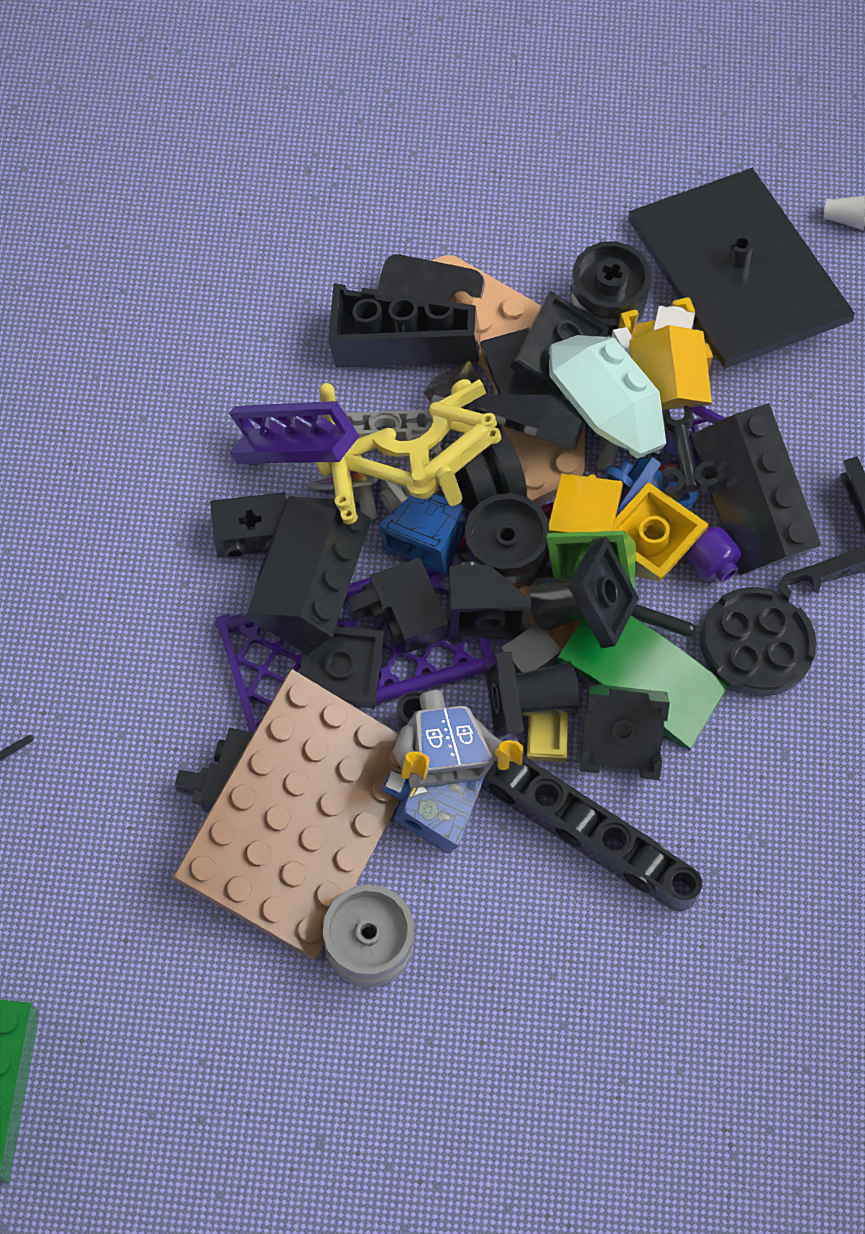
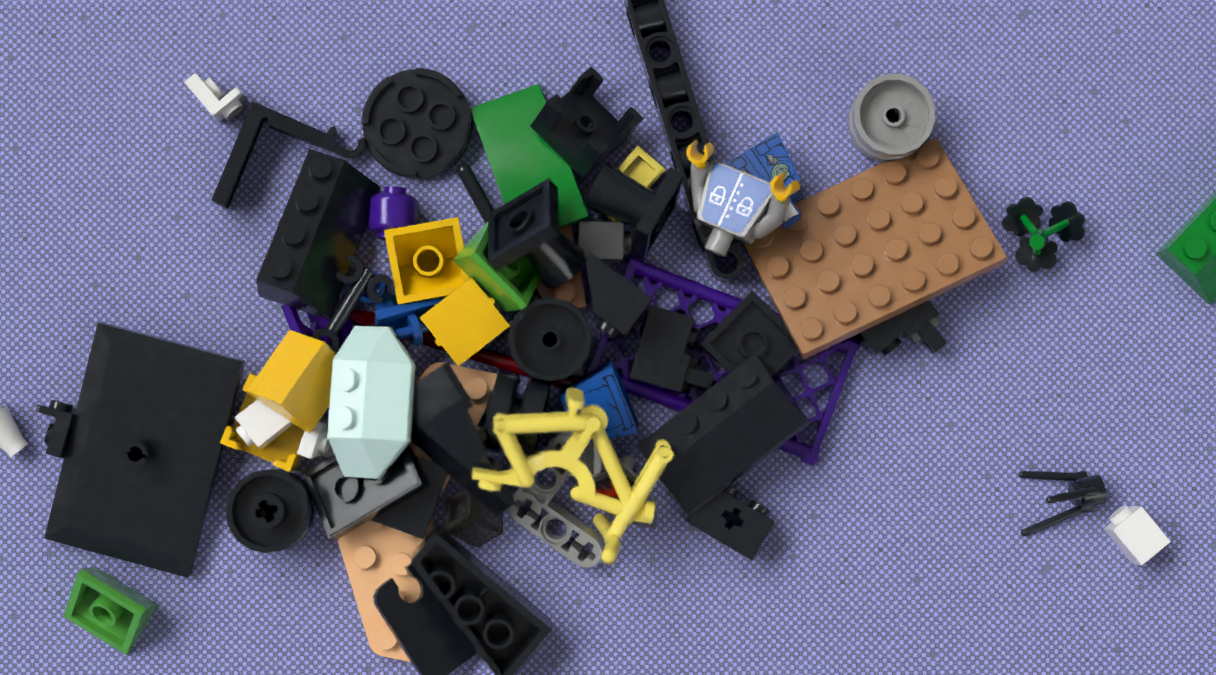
camera: 145 degrees left, 20 degrees up
dark purple fence [229,401,359,464] -> none
none -> black bracket [35,400,75,458]
none -> bright green slope [63,567,158,655]
none -> black plant [1002,197,1085,272]

